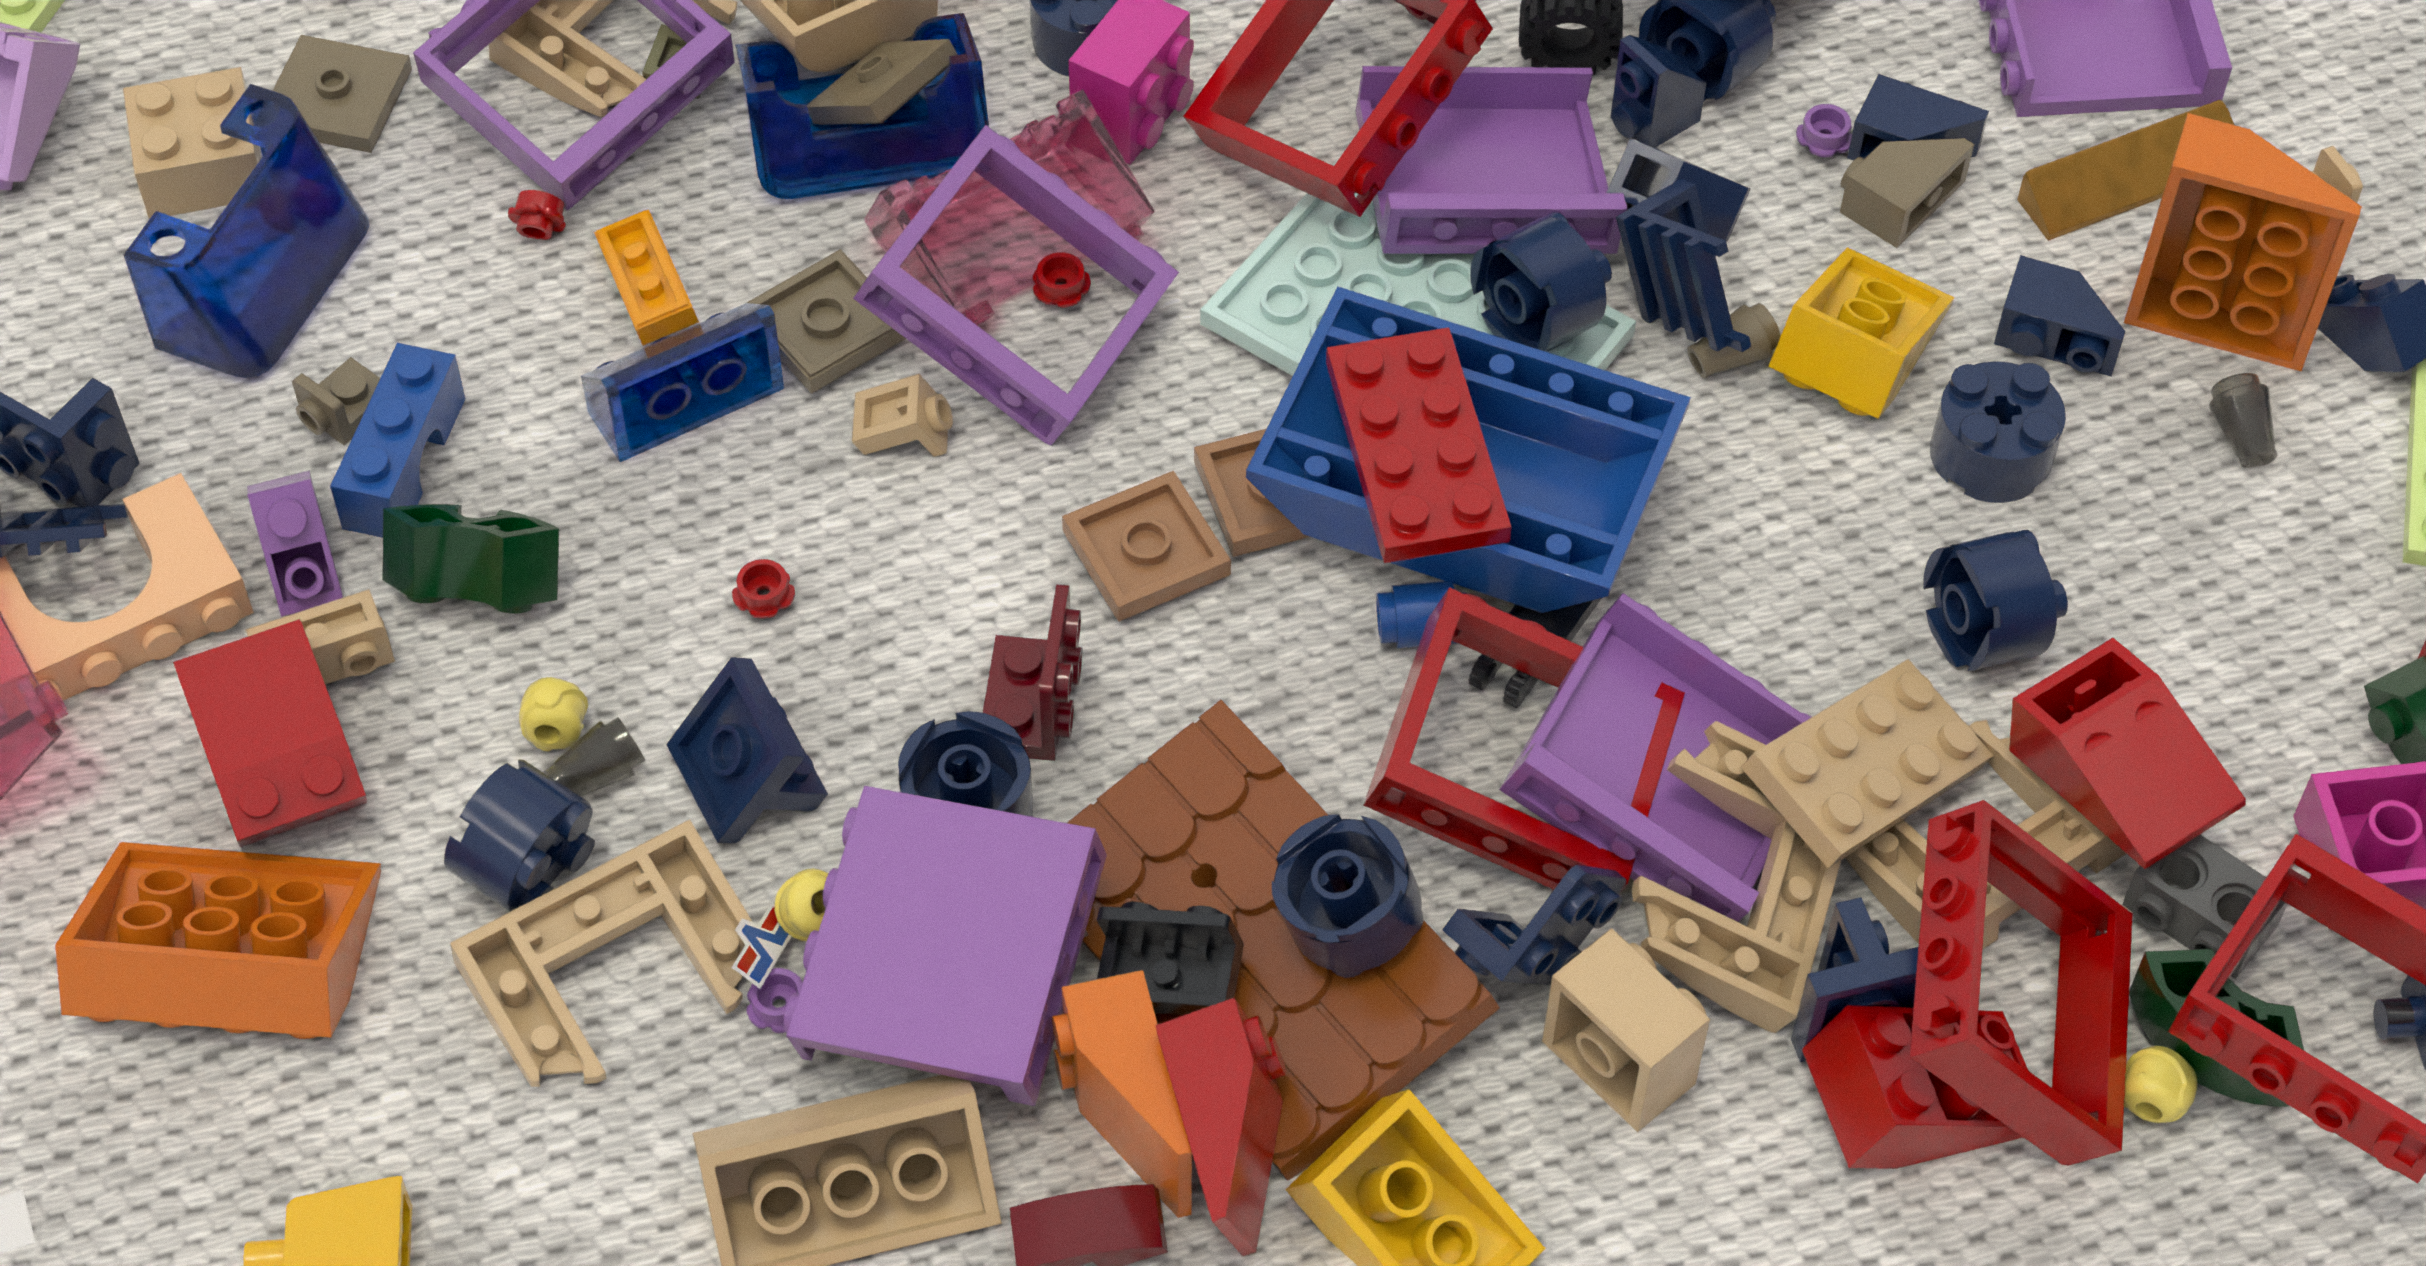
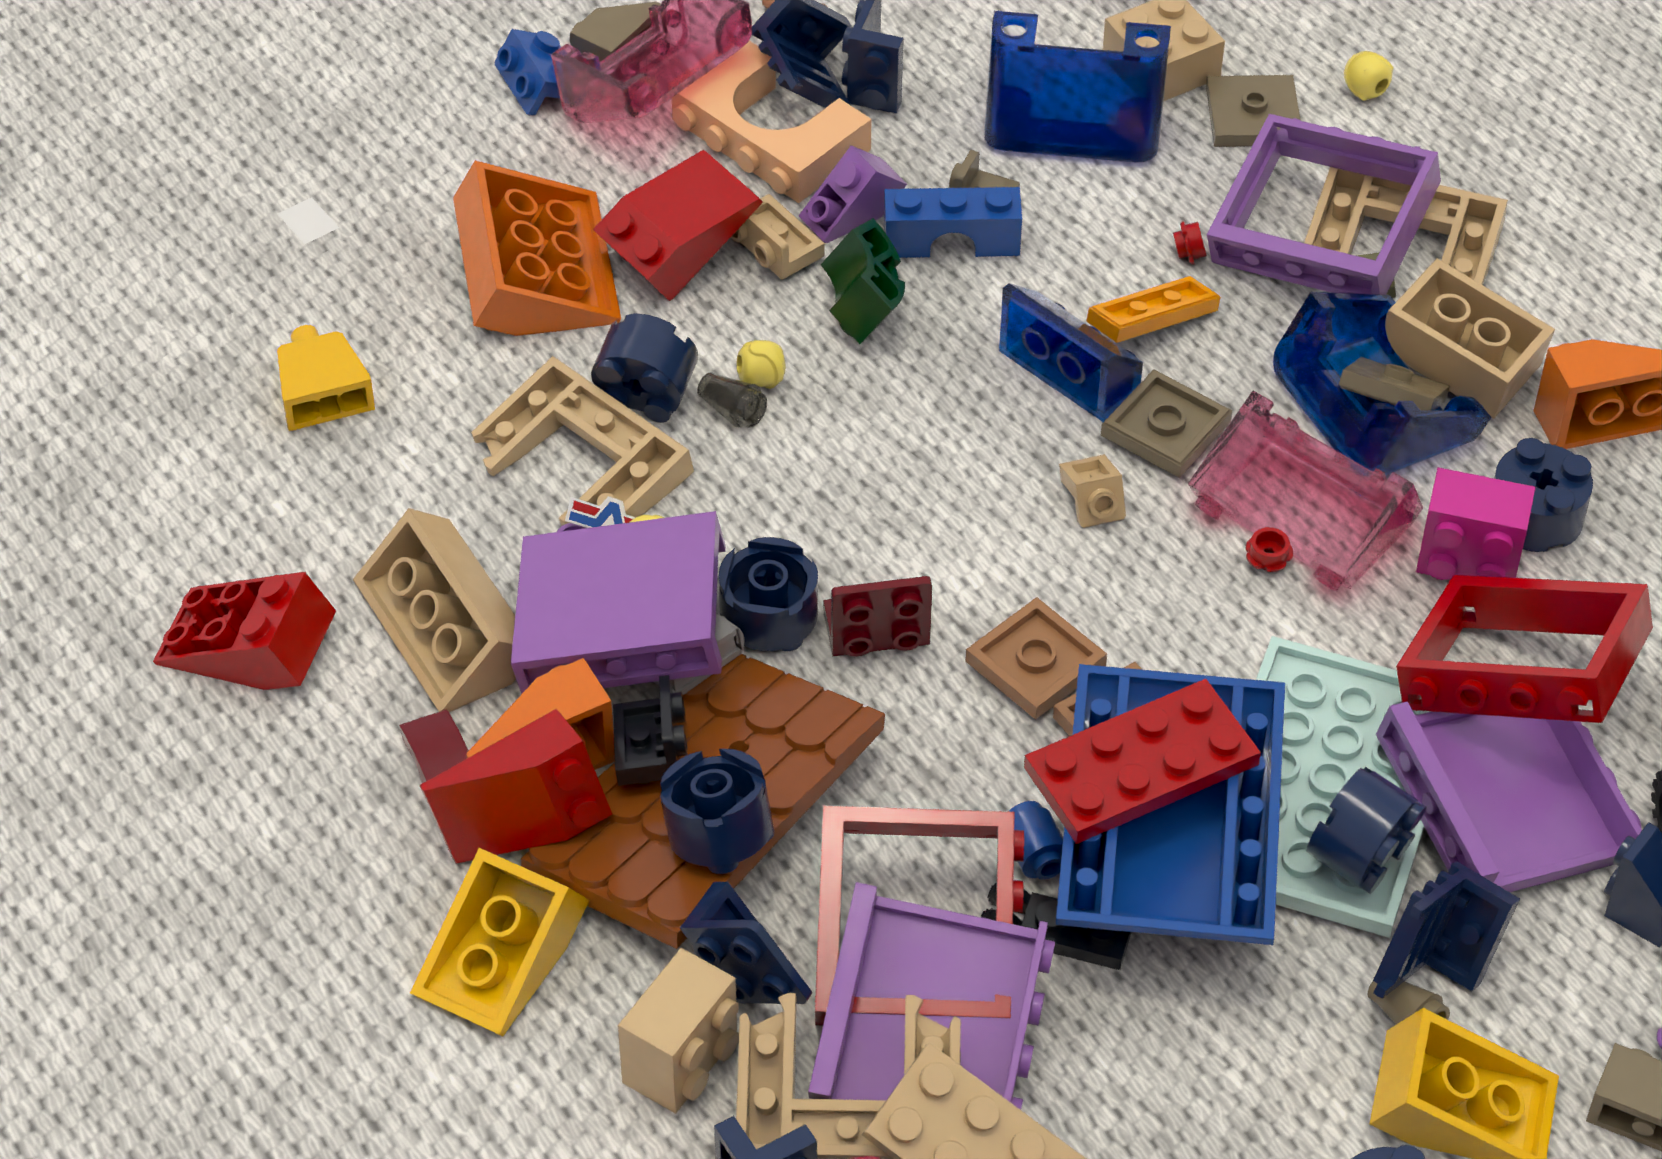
camera: 75 degrees right, 5 degrees down
dark blue bracket [666,657,828,844] -> none
red plate [732,559,795,619] -> none
medium lavender window [853,125,1179,446] -> none
dark blue slope [1607,138,1751,243] -> none

